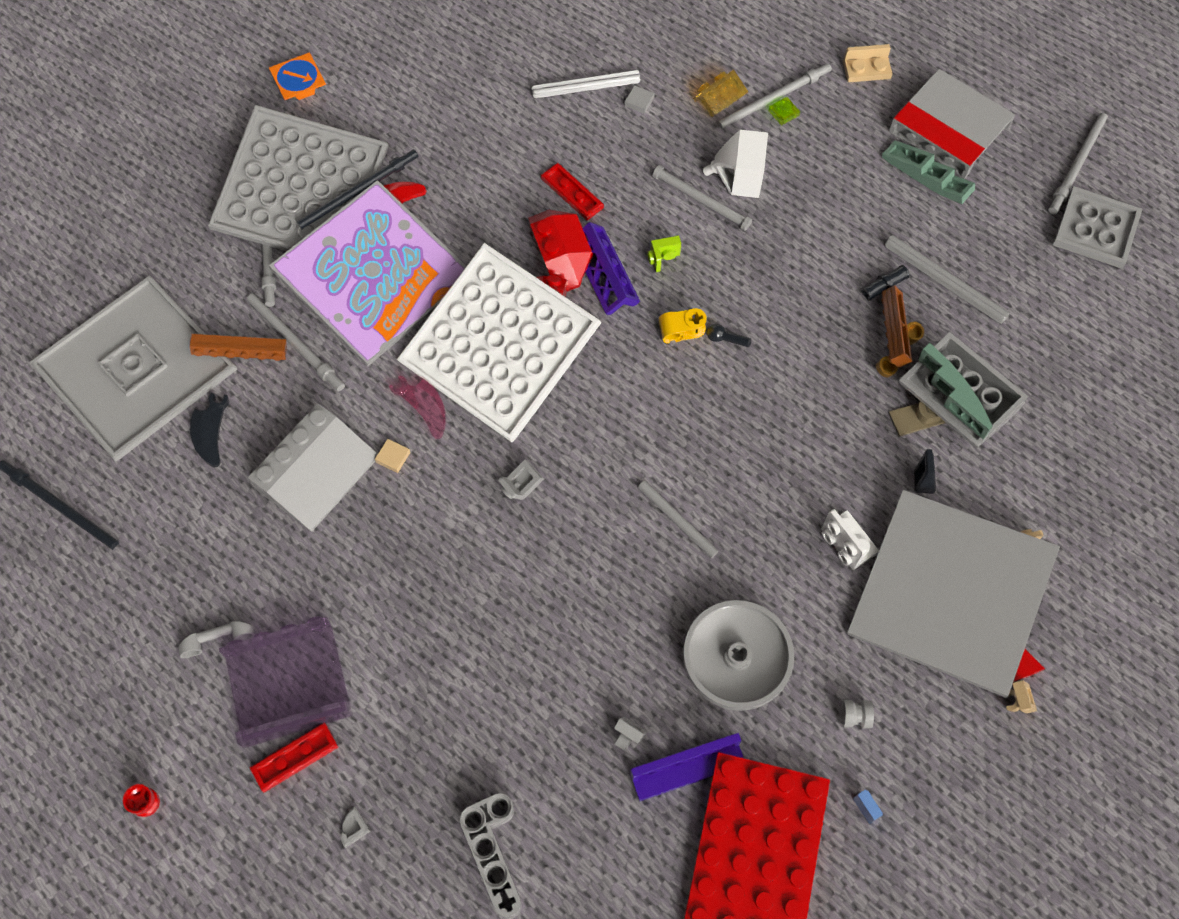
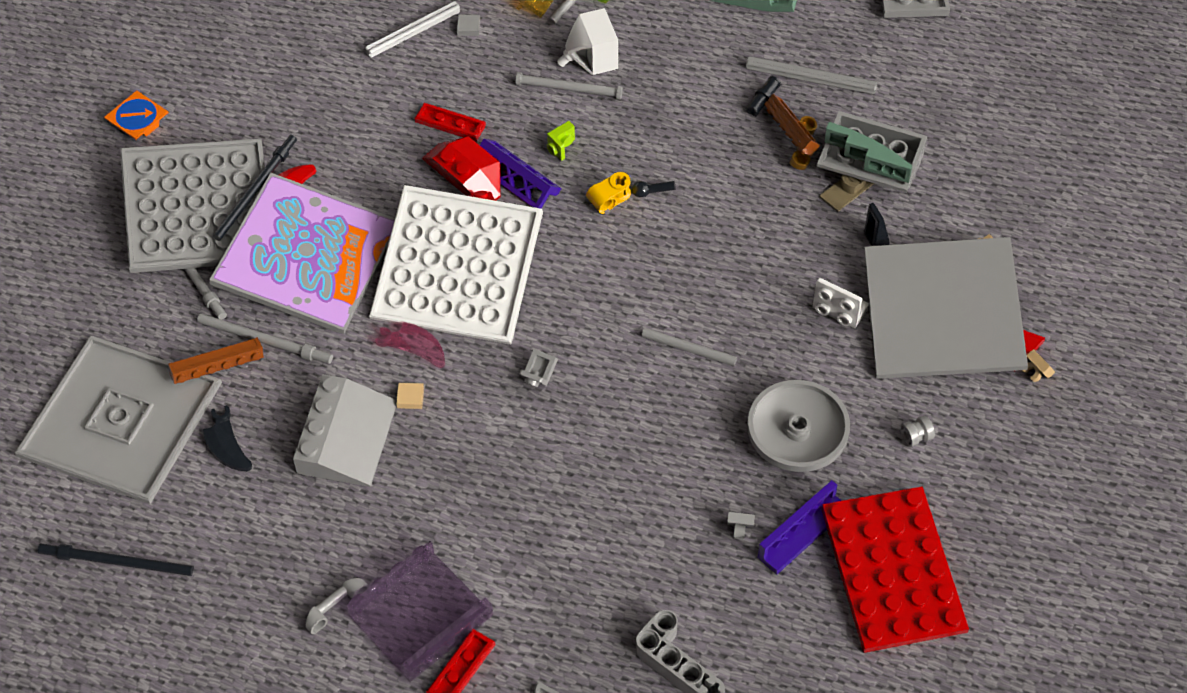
camera: 25 degrees left, 10 degrees down
medium blue tile [853,790,883,824] -> none

